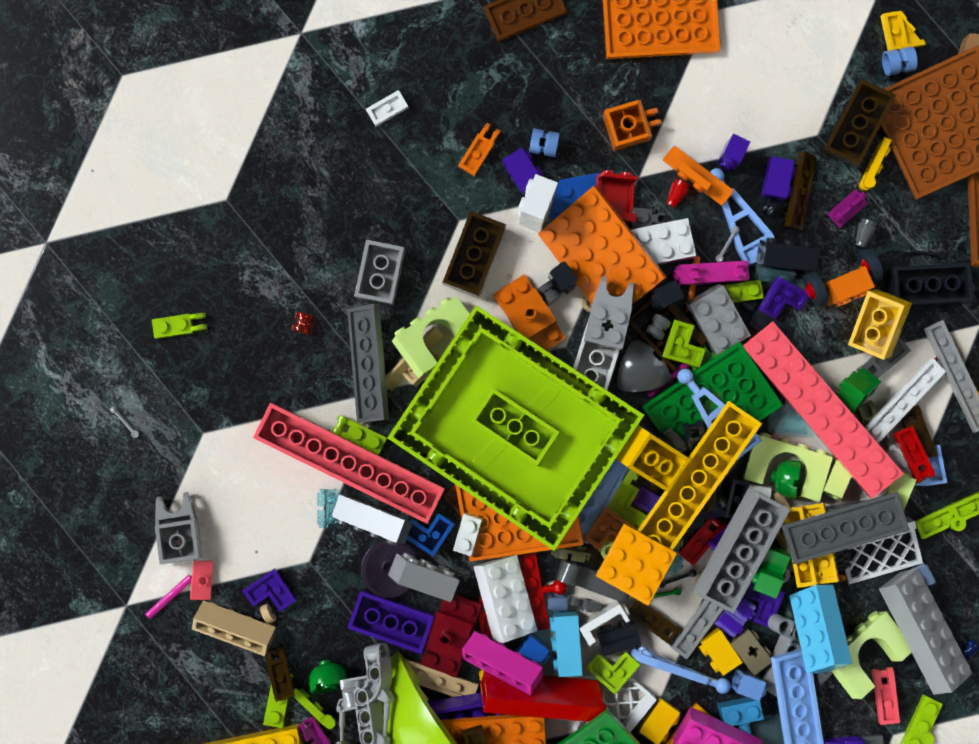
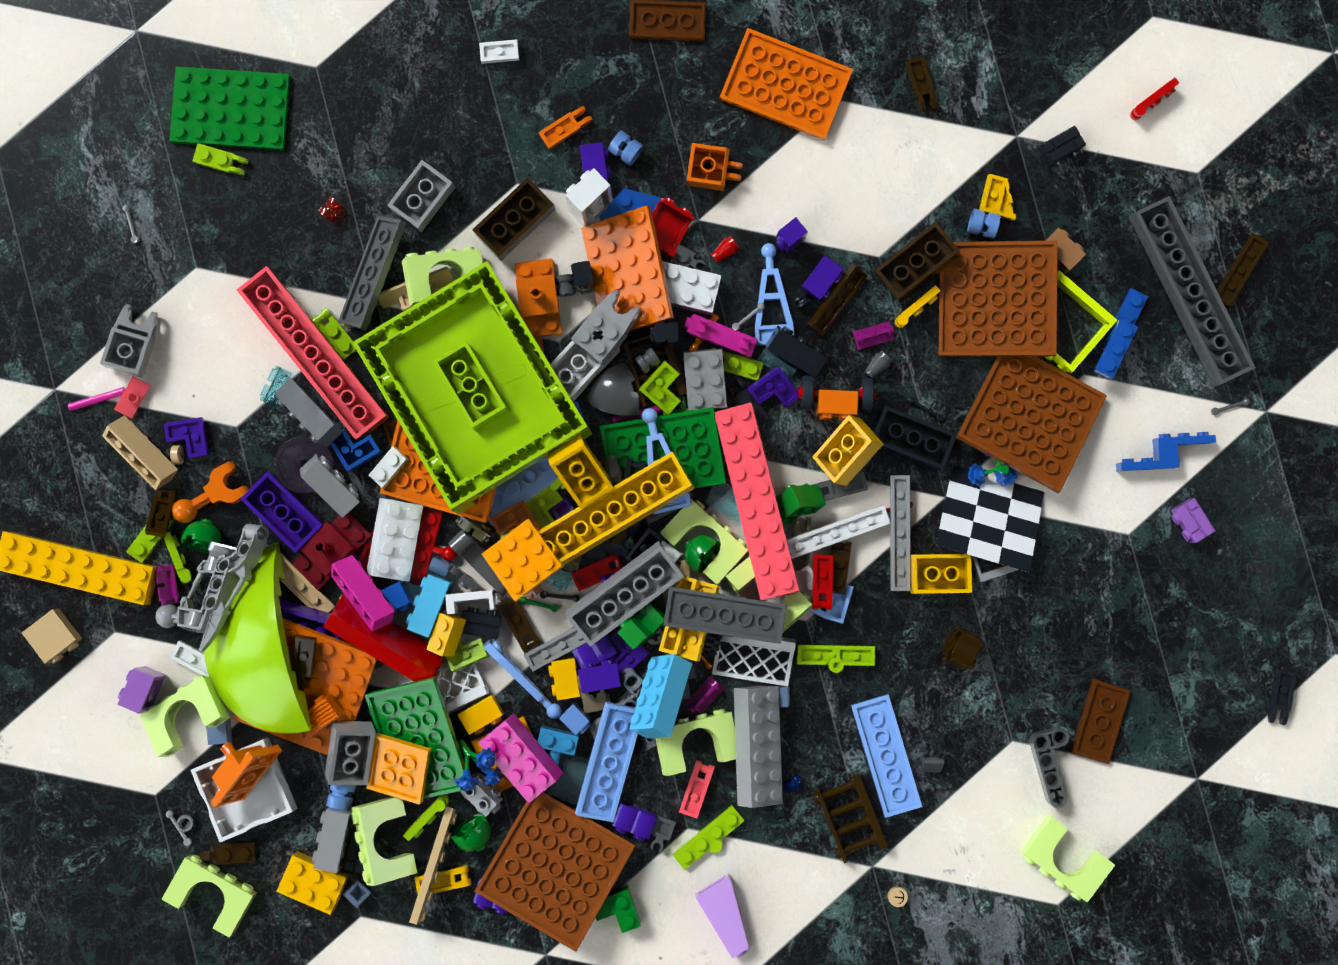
camera: 20 degrees right, 0 degrees up
orange bracket [662,146,734,206] -> none
none -> green plate [169,66,291,151]
none -> orange piece [172,461,250,524]
none -> yellow brick [426,613,466,657]
none -> dark purple brick [578,660,621,693]
none -> magenta hinge [685,676,724,715]

